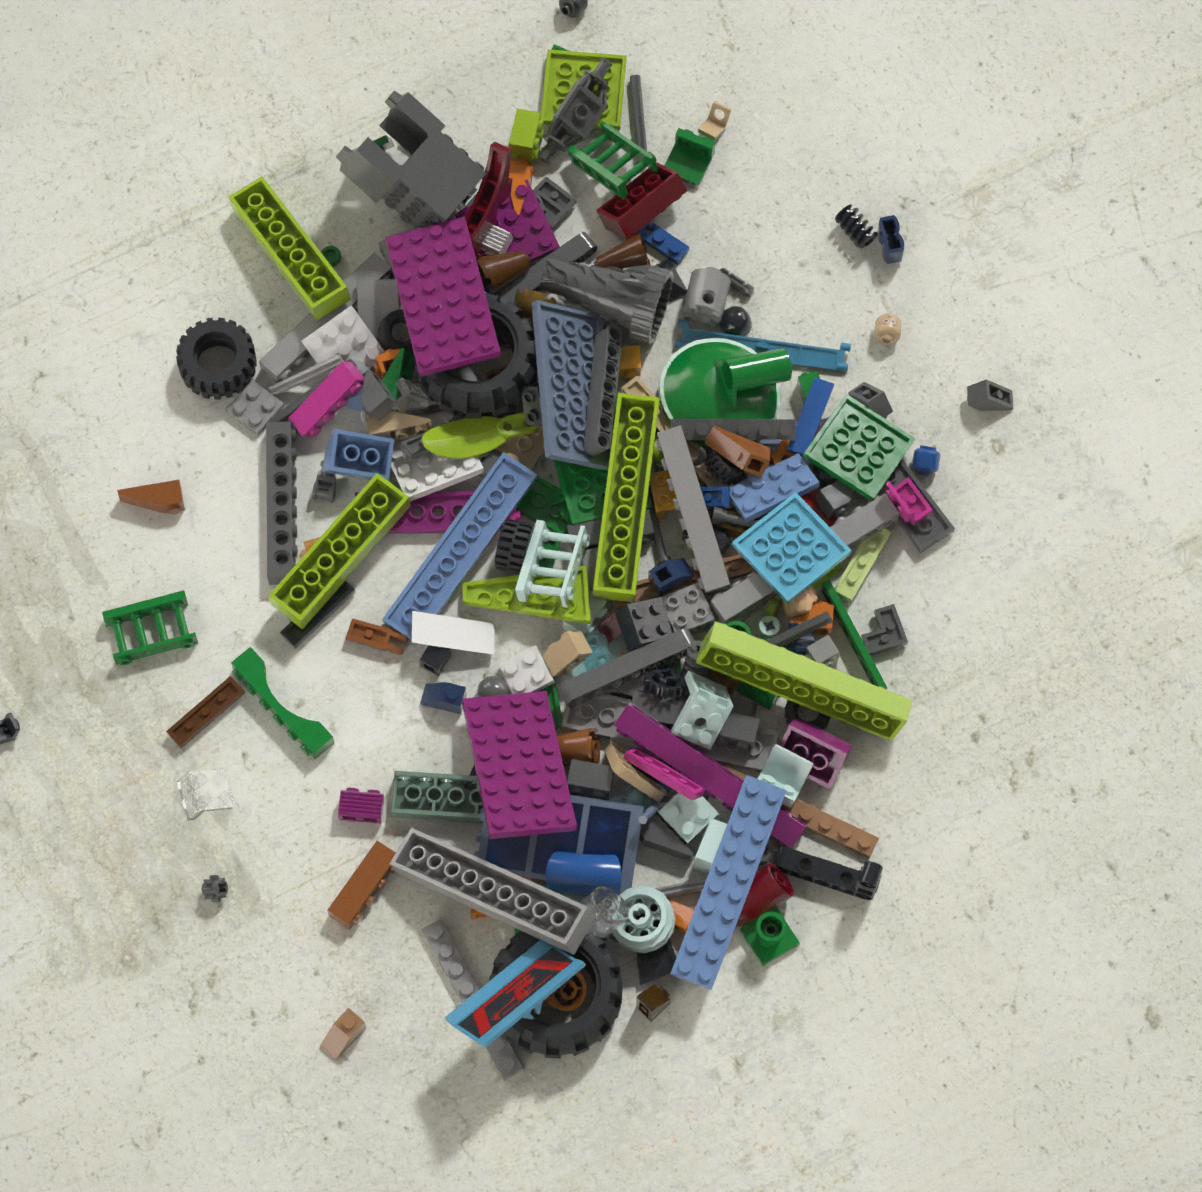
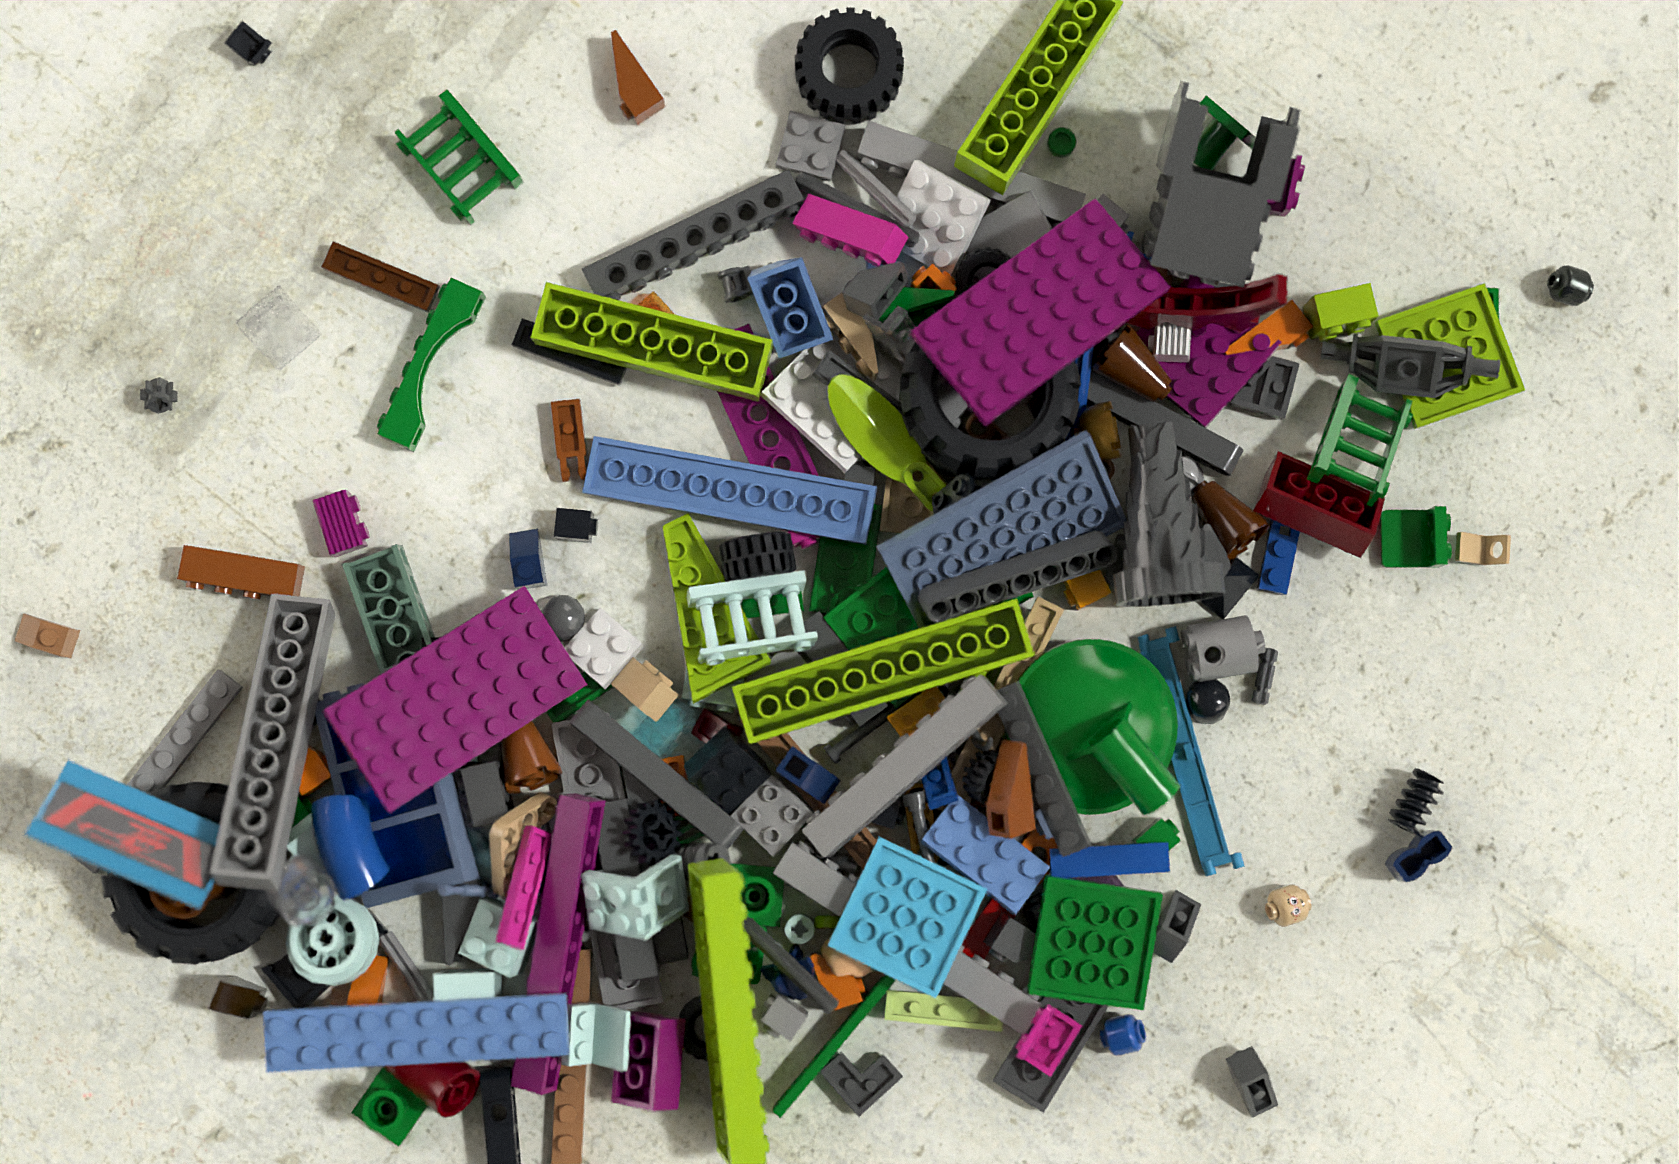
camera: 65 degrees right, 15 degrees up
white sticker [412,611,494,655] -> none
dark grey axle [630,74,647,163] -> none

